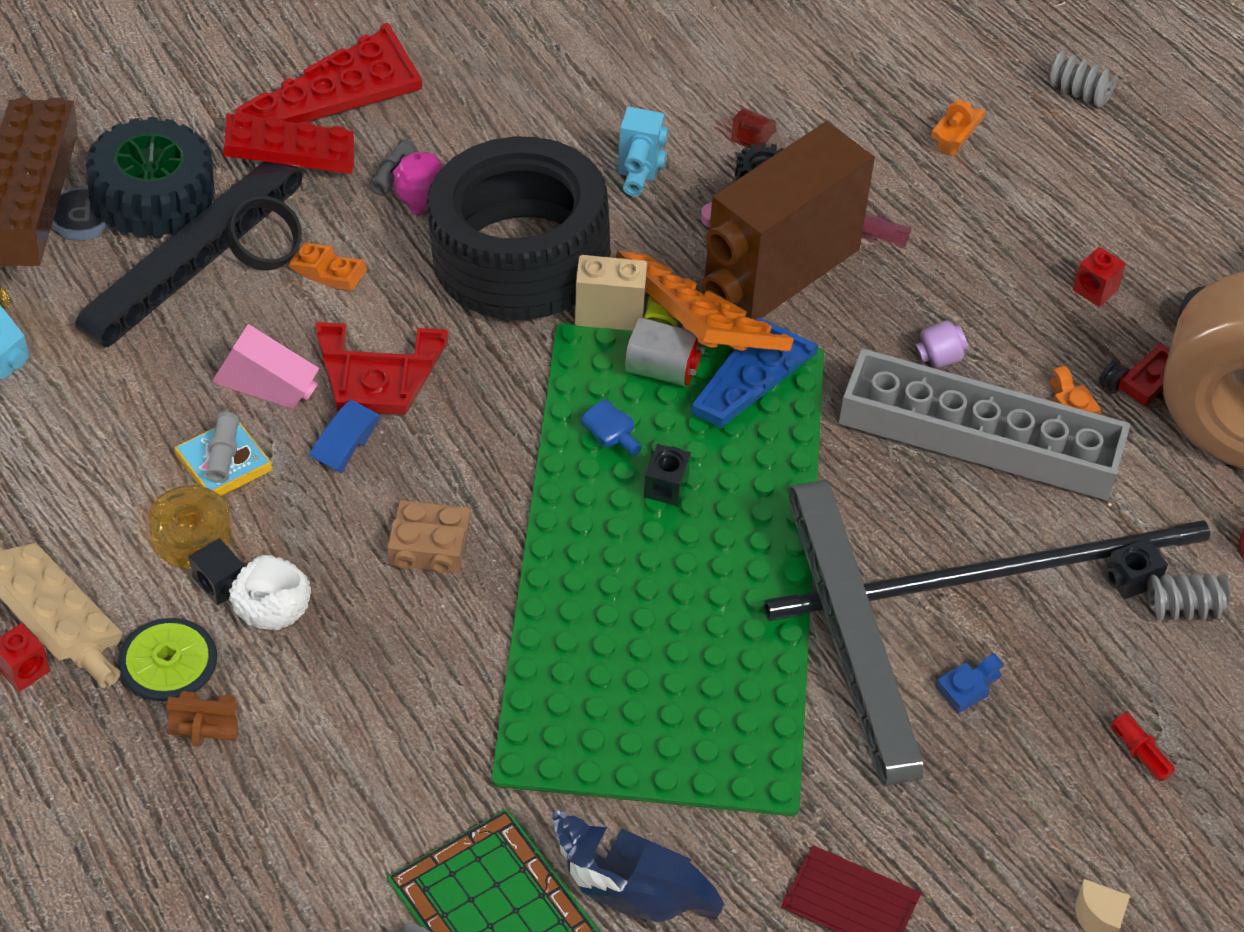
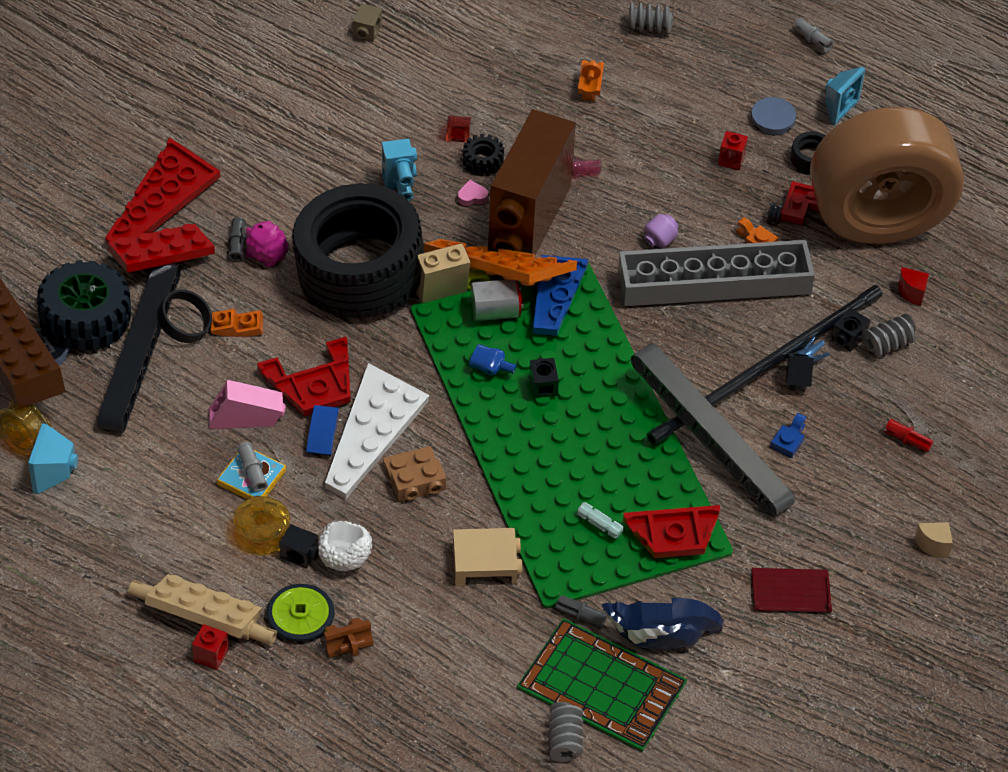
camera: 25 degrees left, 0 degrees up
none -> white wing [325,363,429,499]
none -> tan panel [453,528,522,586]
none -> dark grey axle [555,595,607,629]
none -> light aqua axle [577,502,623,538]
none -> red wing [623,505,720,558]
none -> sand blue tile [751,97,796,135]
none -> black brick [786,353,814,390]
none -> flat silver piece [797,335,830,362]

